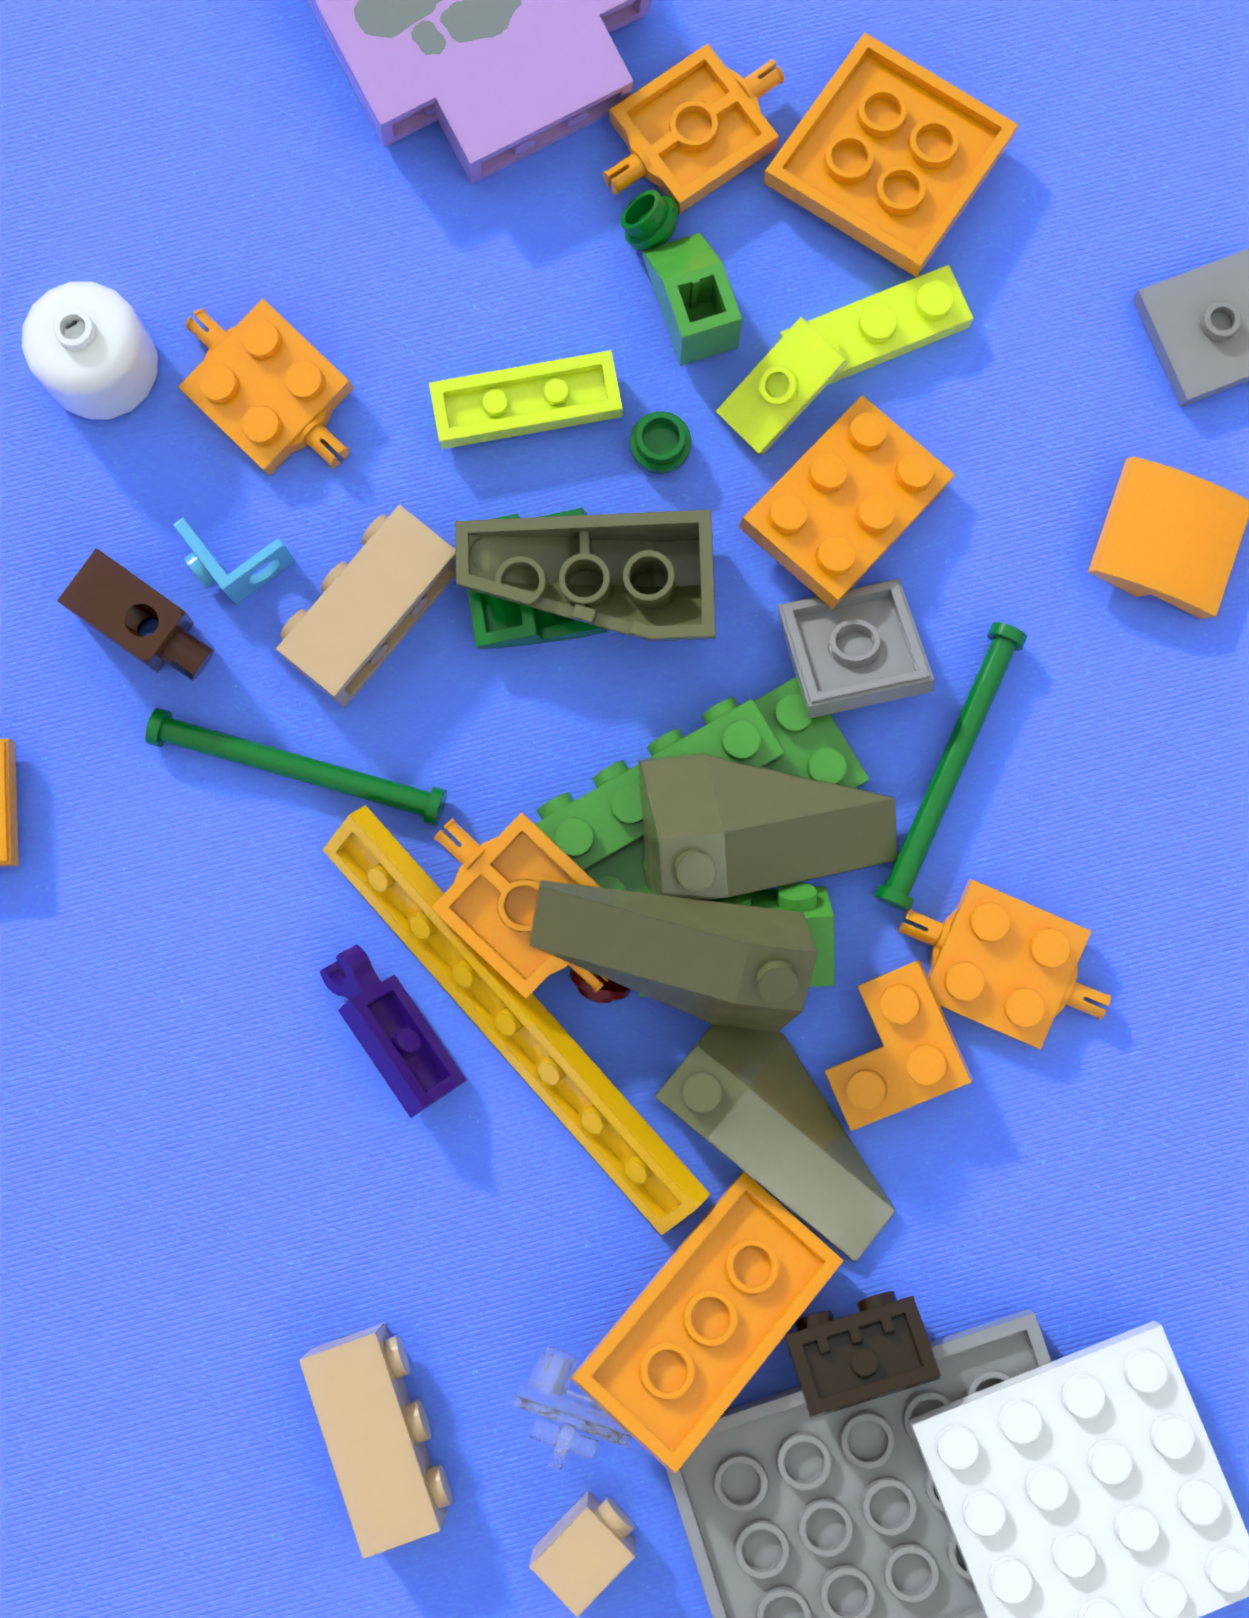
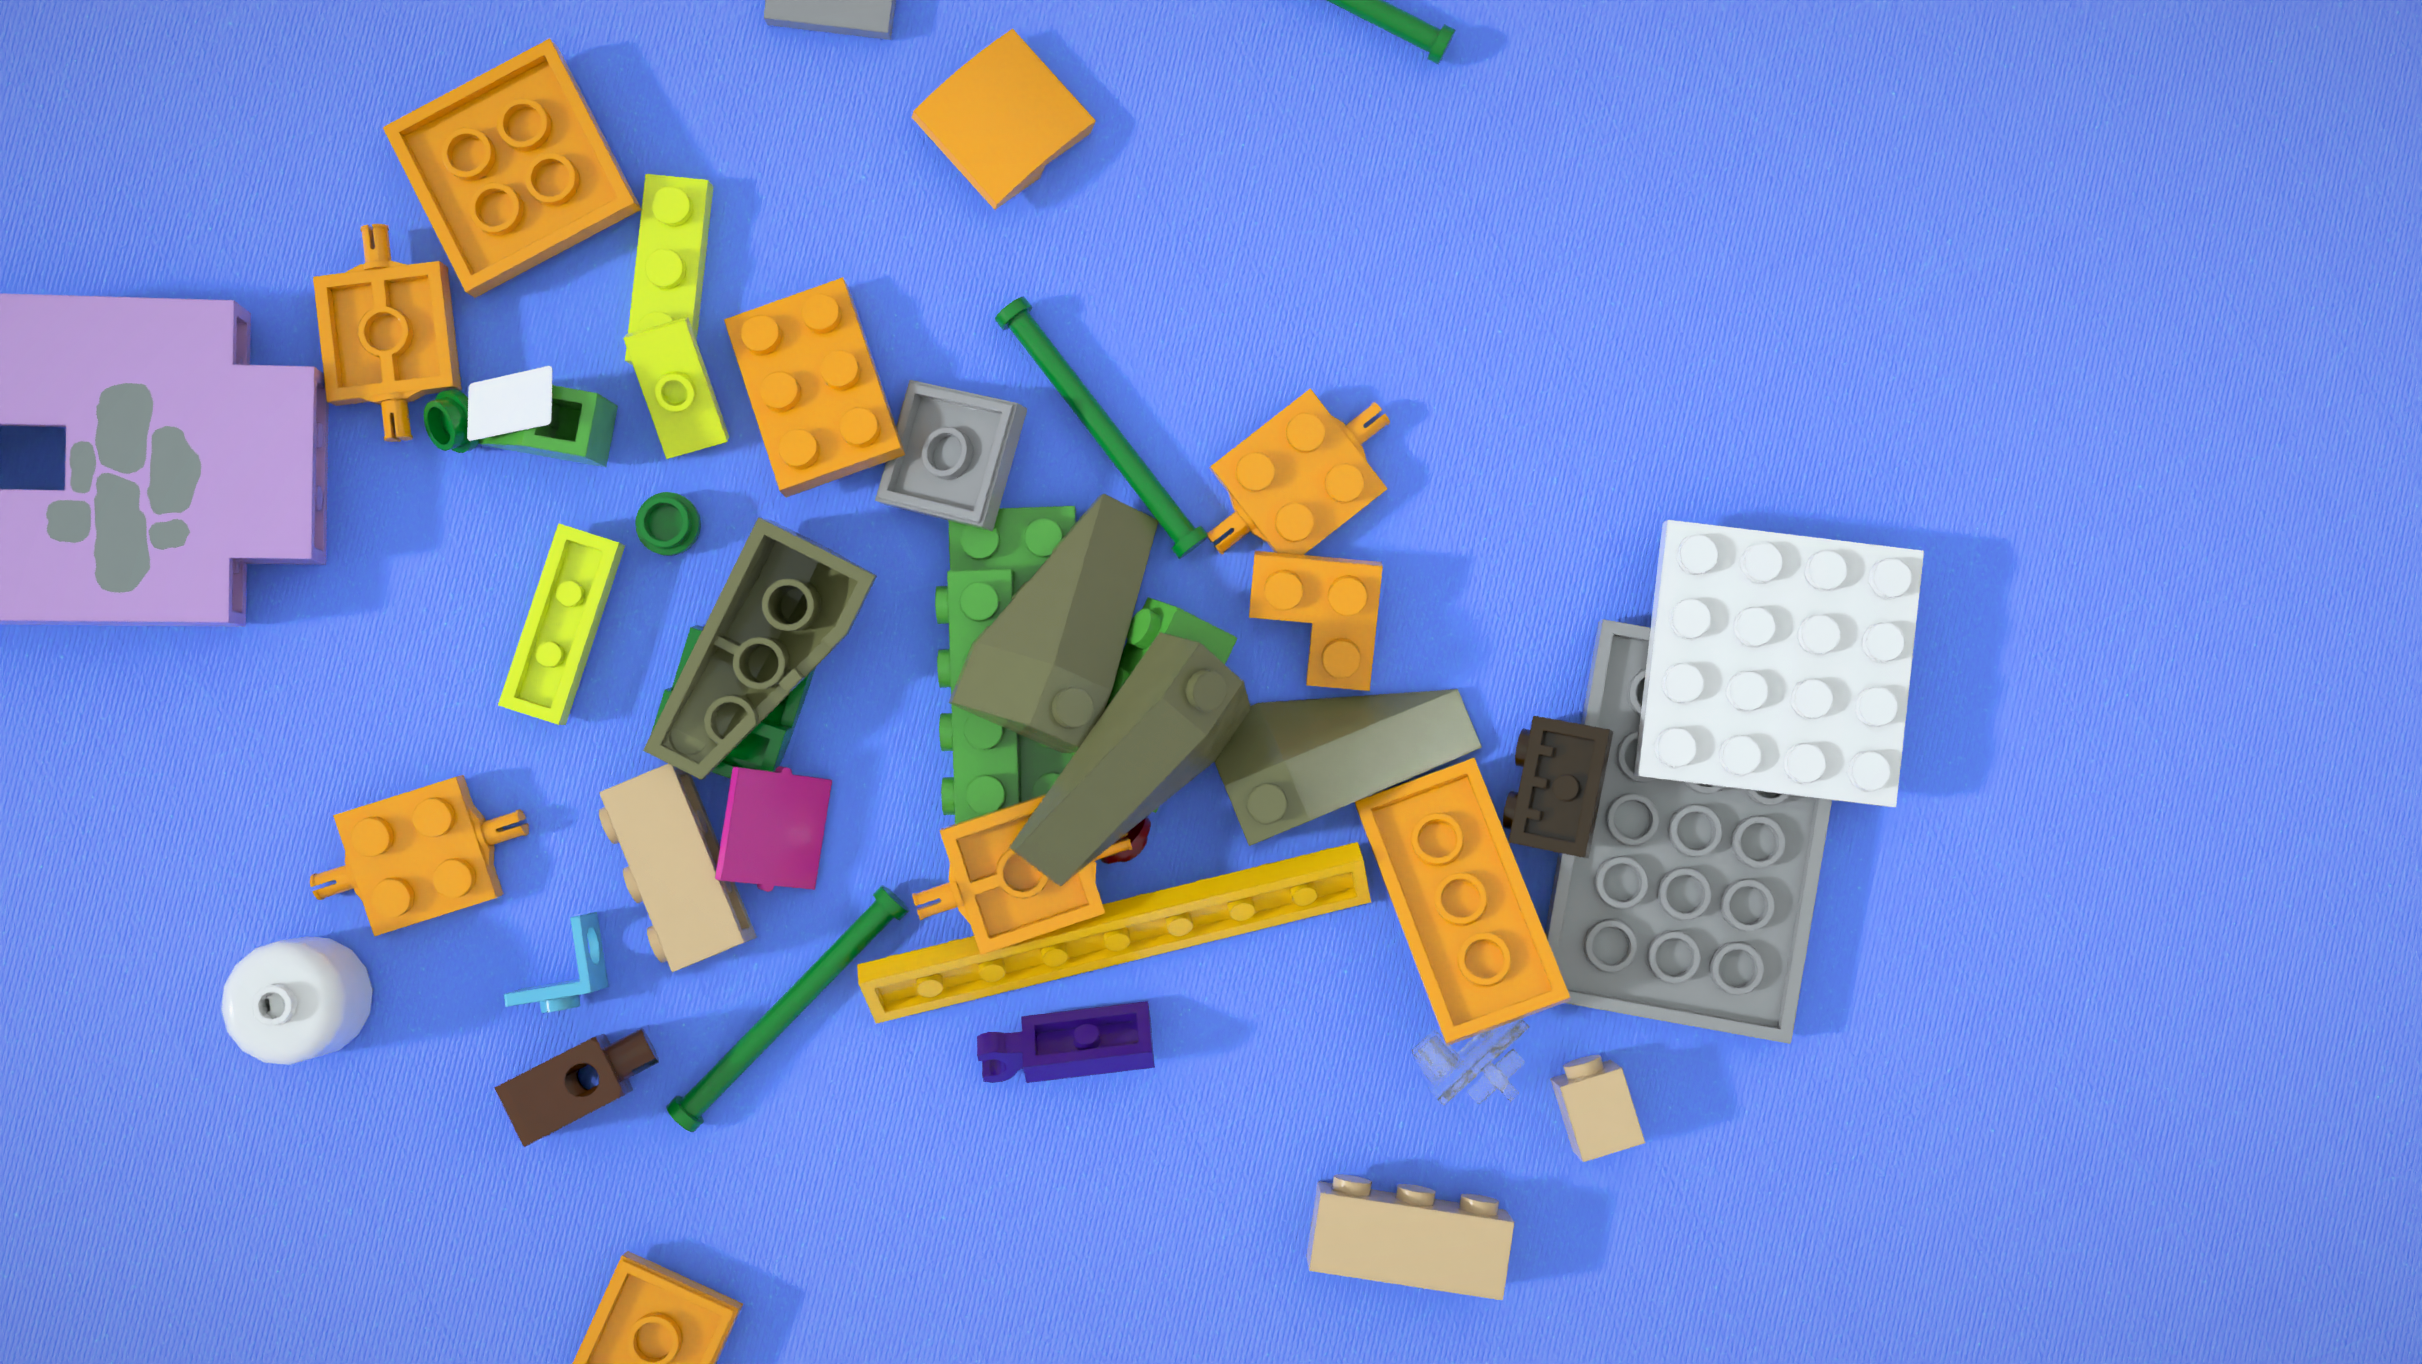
camera: 65 degrees left, 5 degrees up
none -> white sticker [467,366,553,441]
none -> dark pink piece [715,766,832,892]

